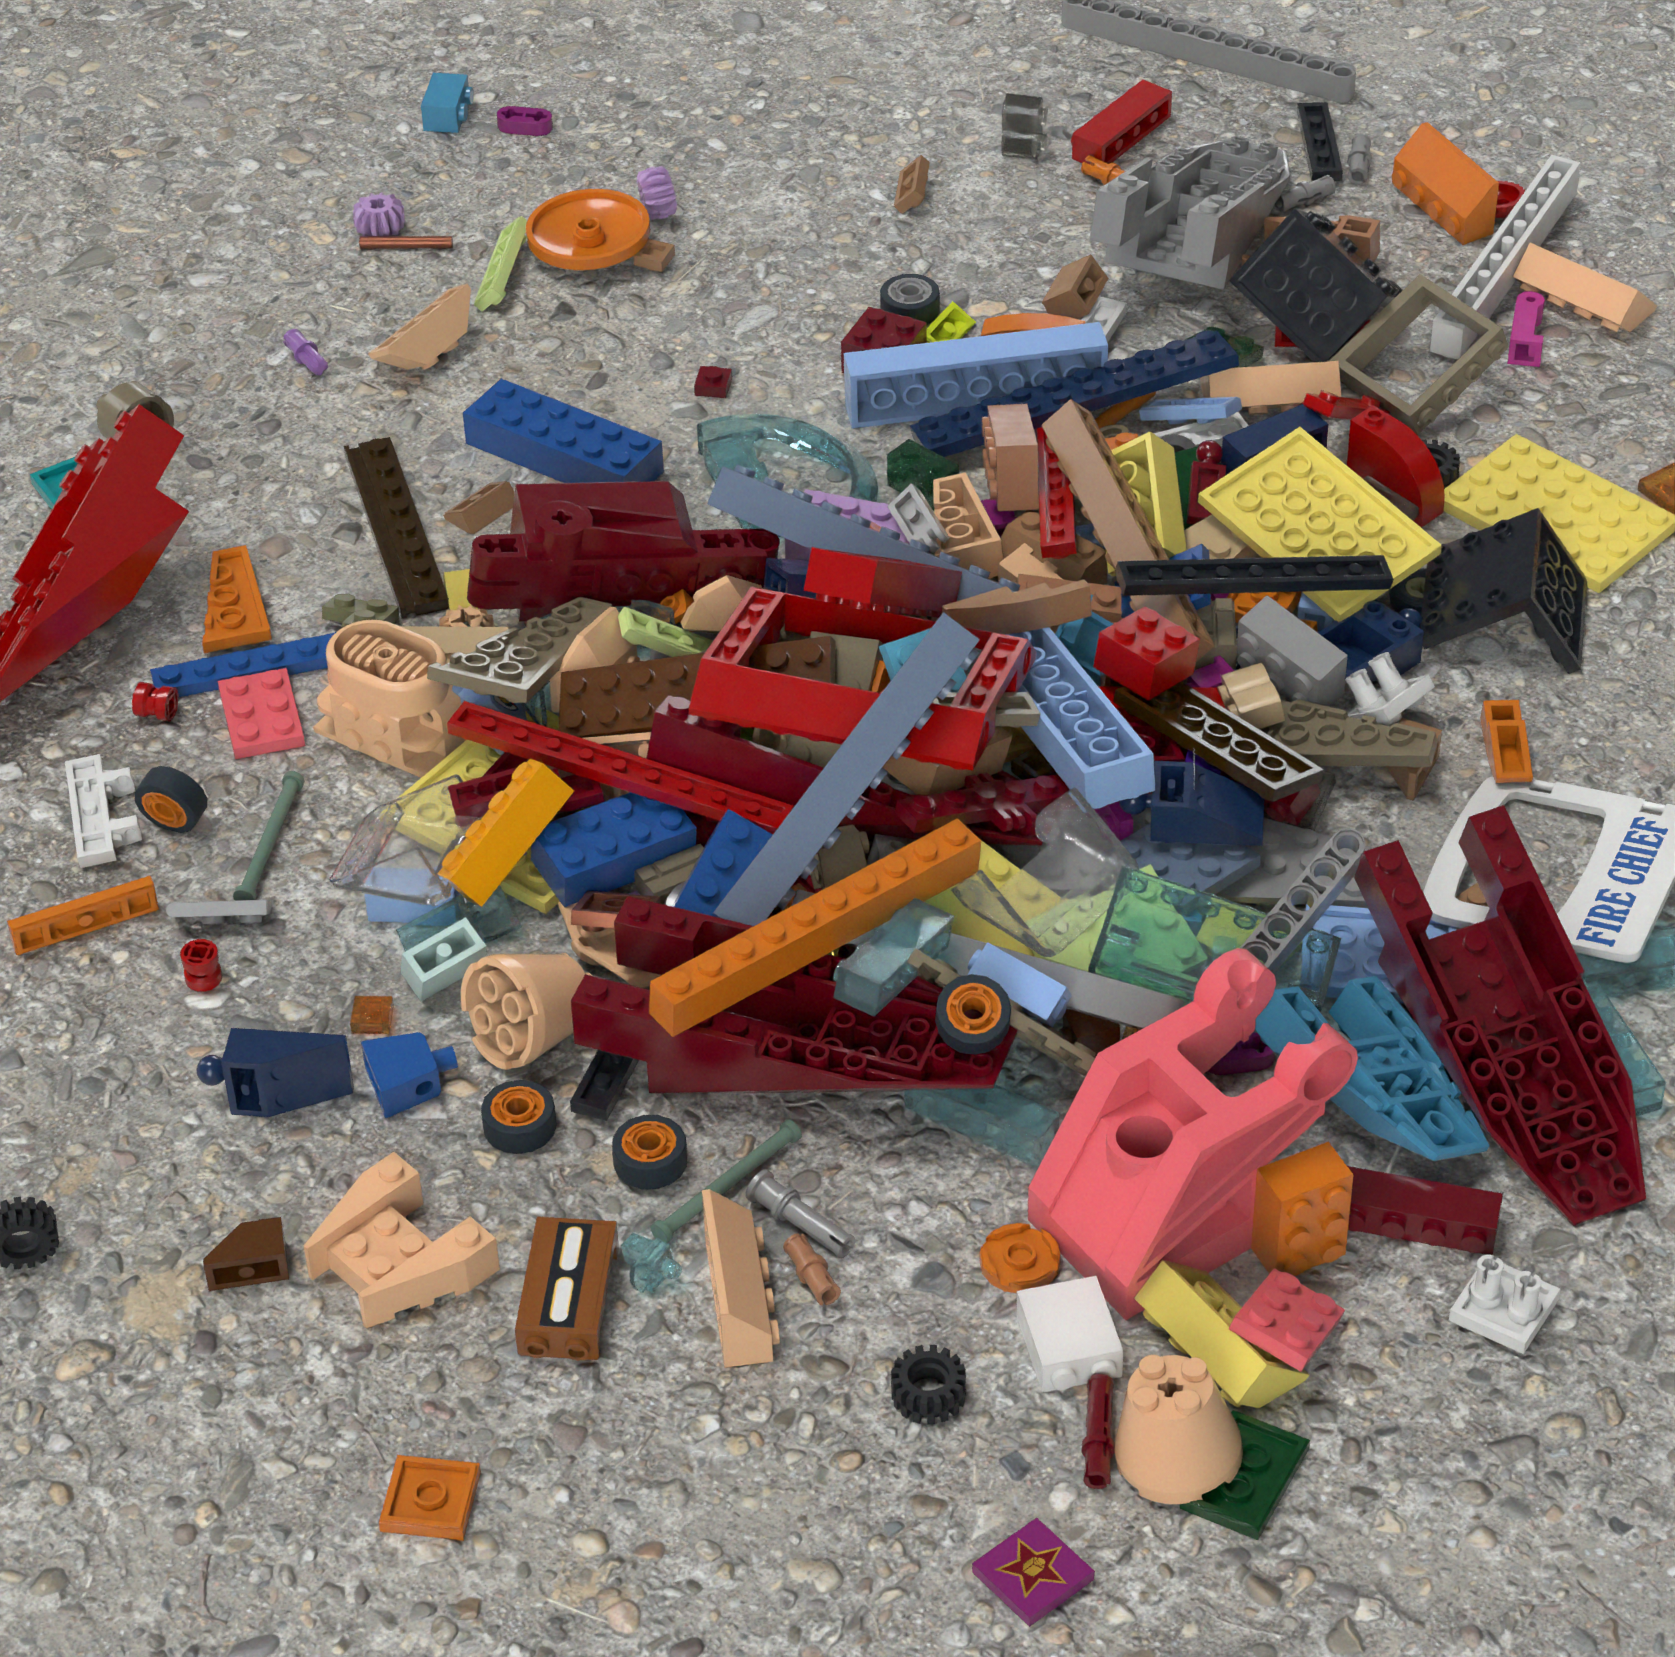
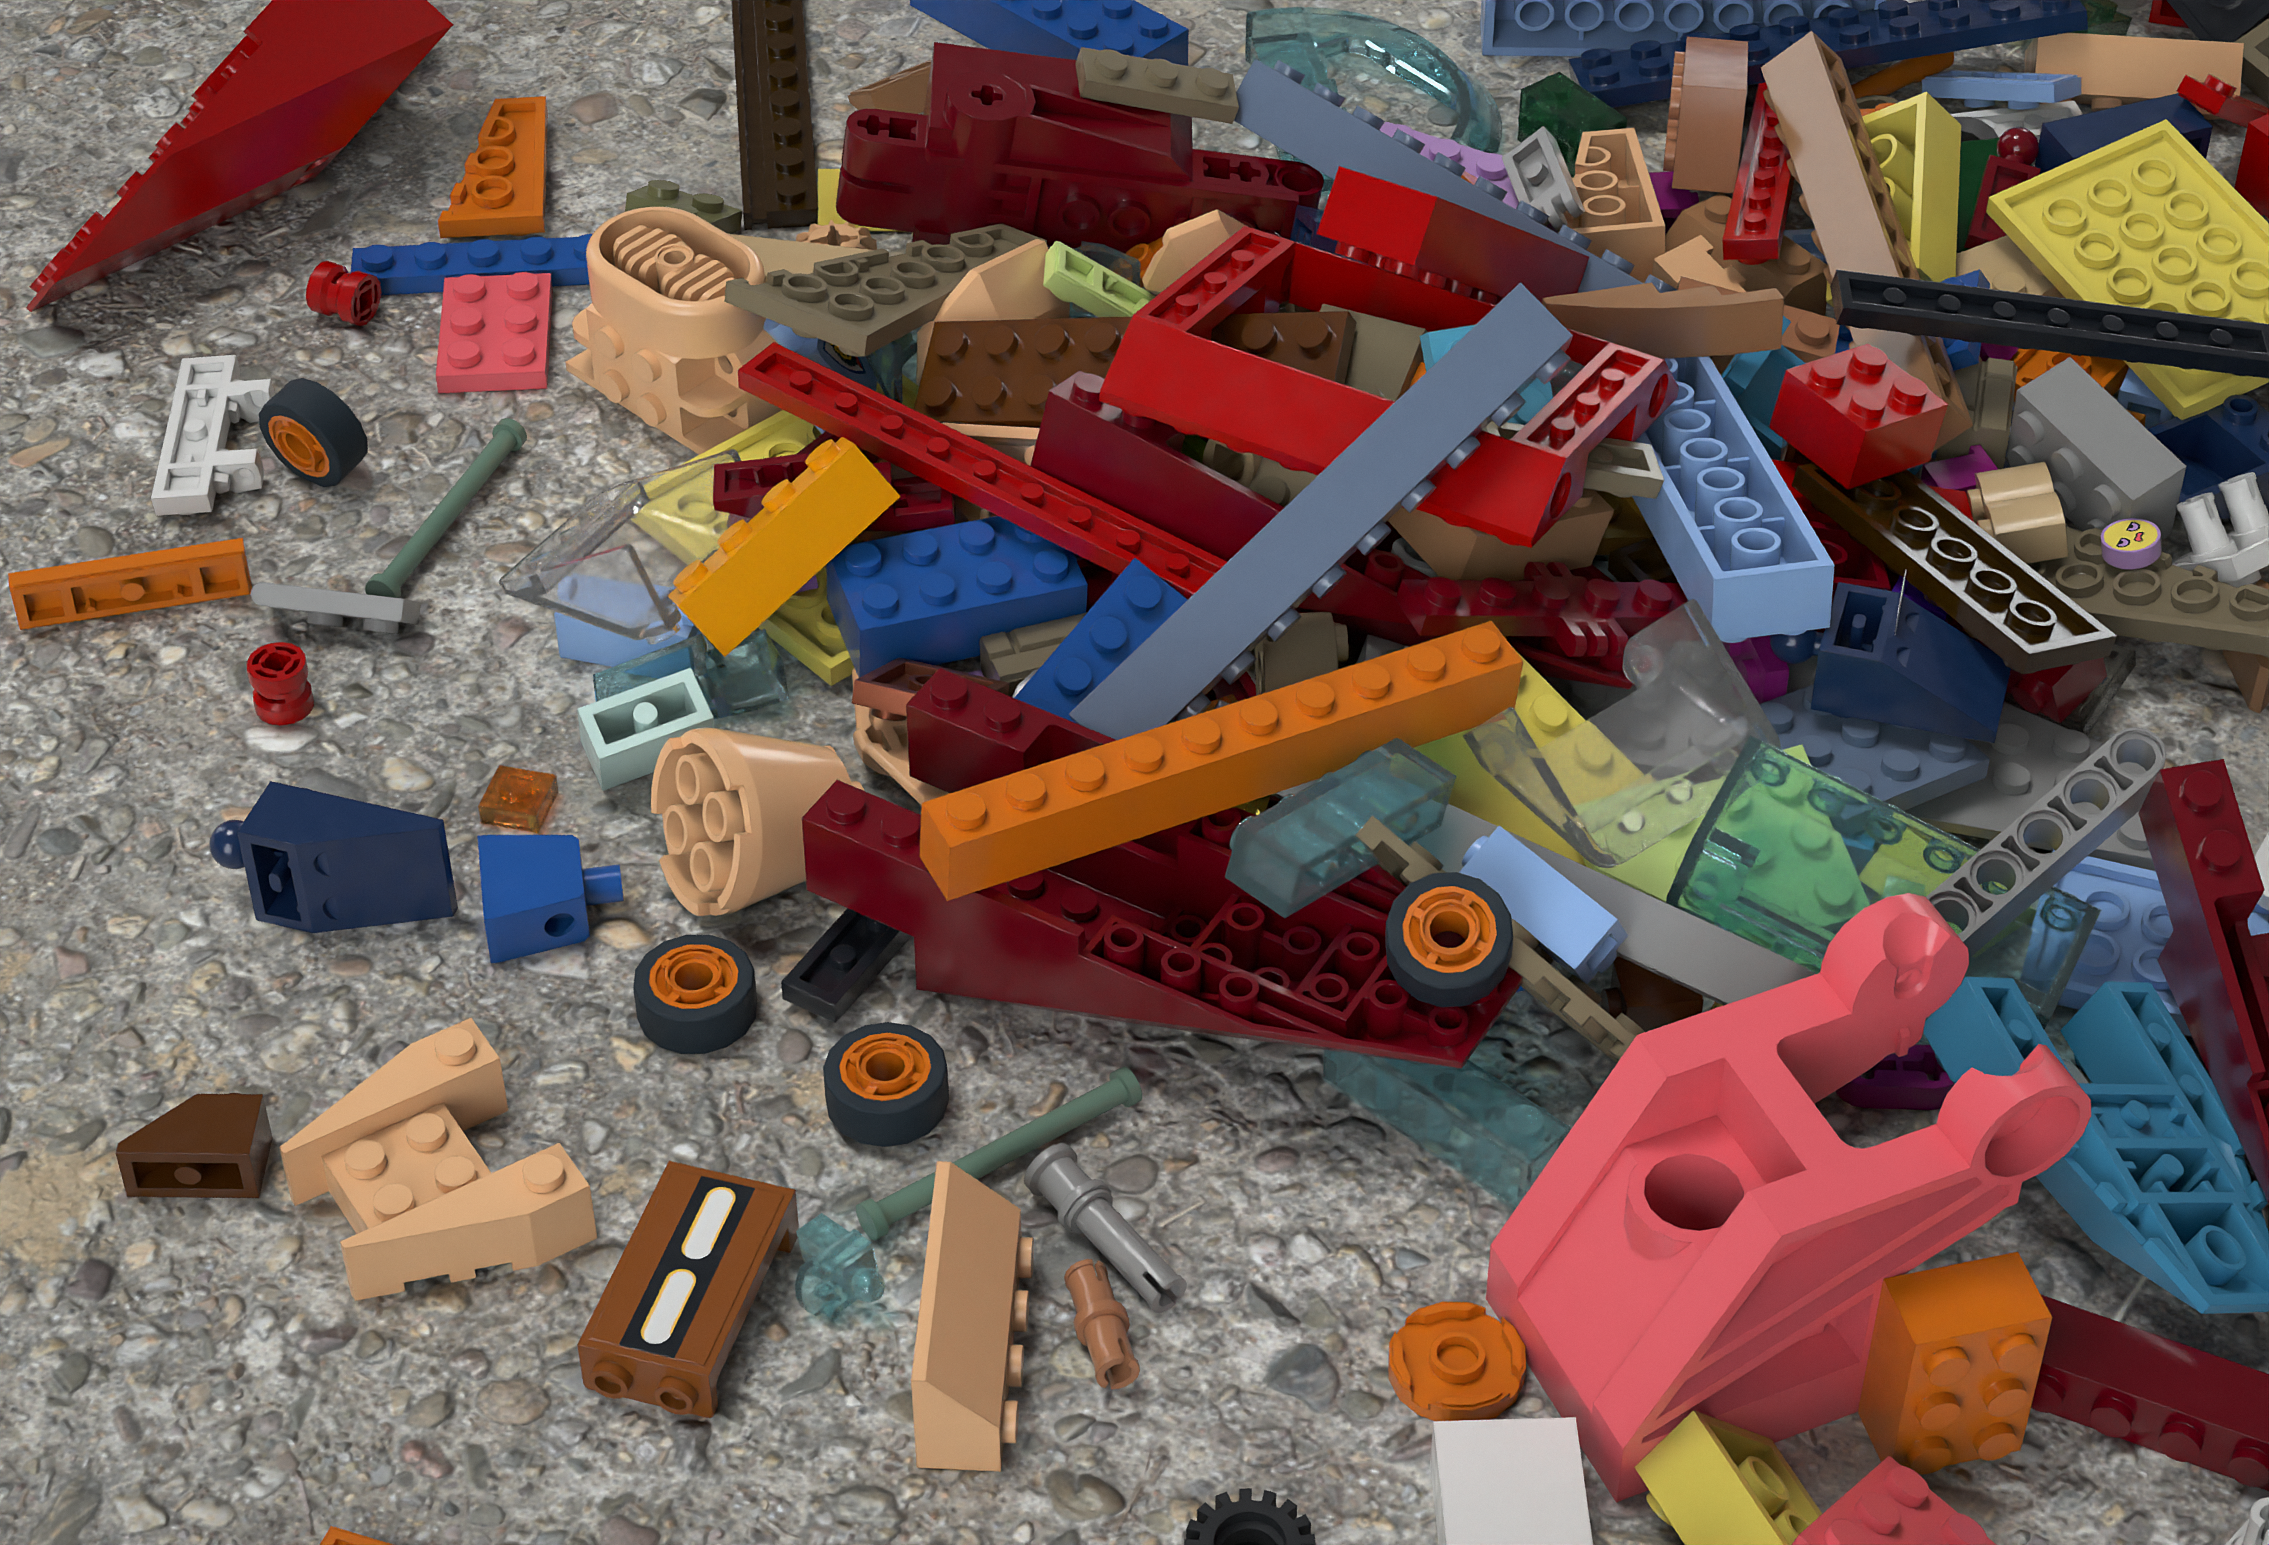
camera: 10 degrees right, 0 degrees up
none -> dark tan plate [1075,47,1239,124]
none -> tile [2101,518,2162,570]

